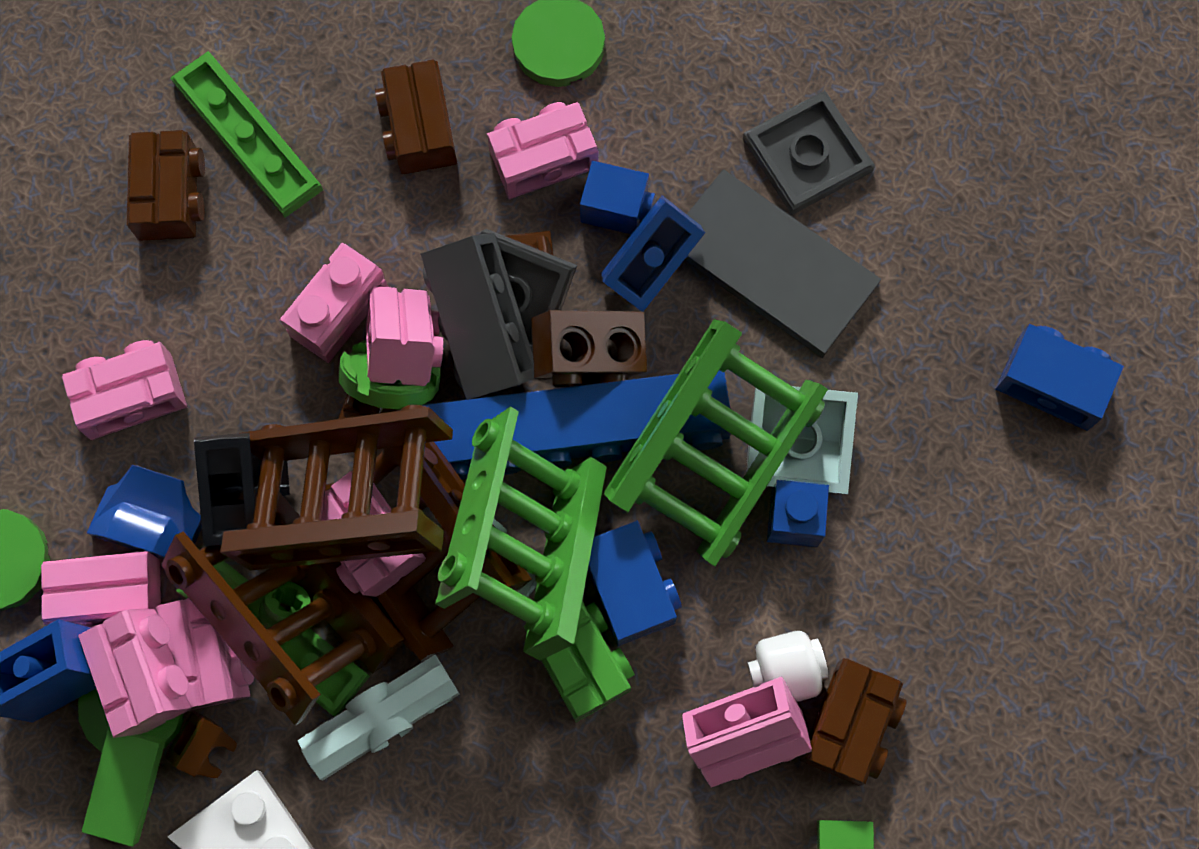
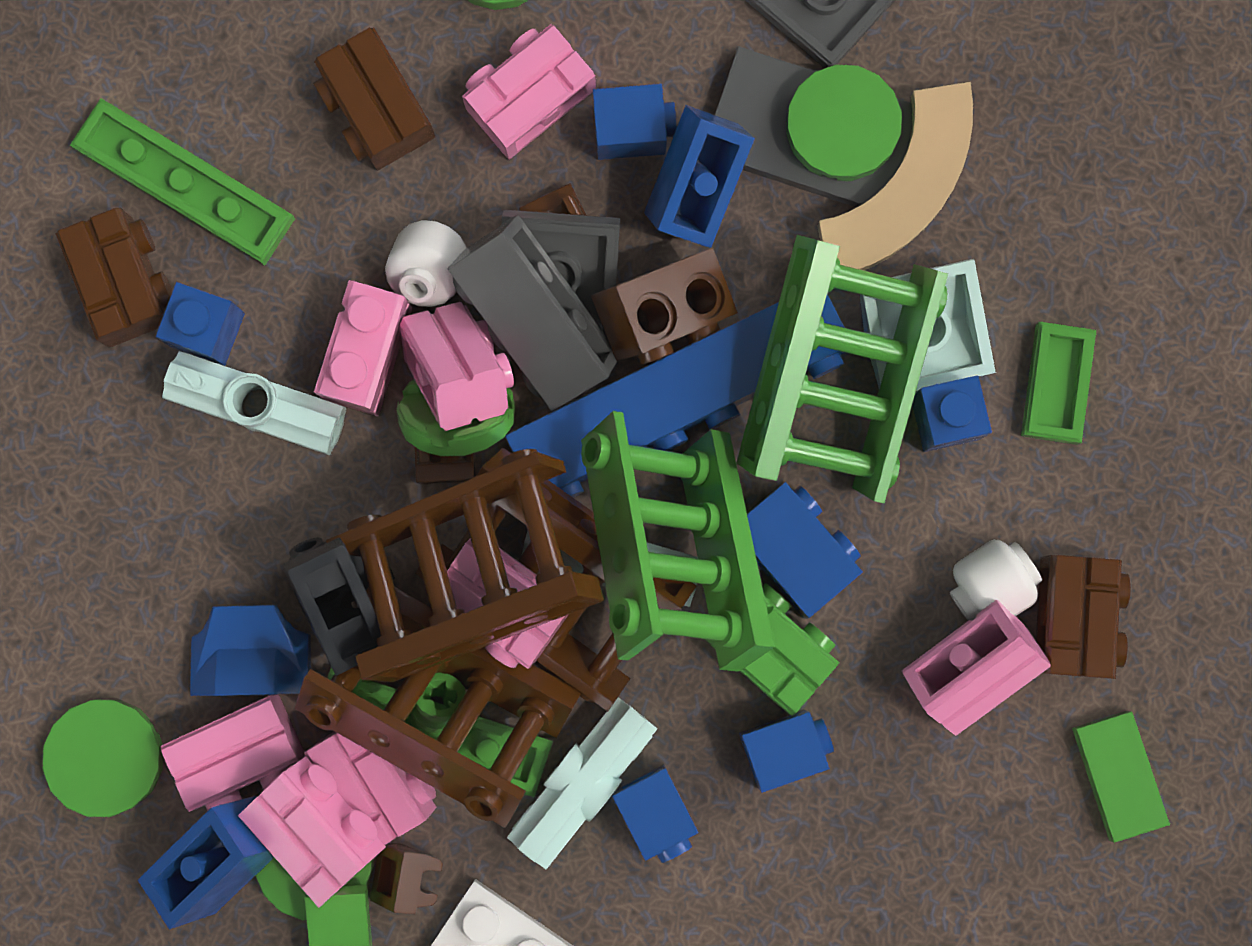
camera: 20 degrees left, 10 degrees up
bright pink brick [62,340,187,440] -> none
blue brick [995,324,1124,431] -> none
none -> blue brick [156,282,245,366]
none -> light aqua piece [162,351,346,455]
none -> white head [385,220,466,307]
none -> blue brick [612,765,698,863]
none -> blue brick [739,710,834,793]
none -> bright green tile [786,65,902,181]
none -> tan tile [817,82,973,270]
none -> bright green tile [1021,322,1096,445]

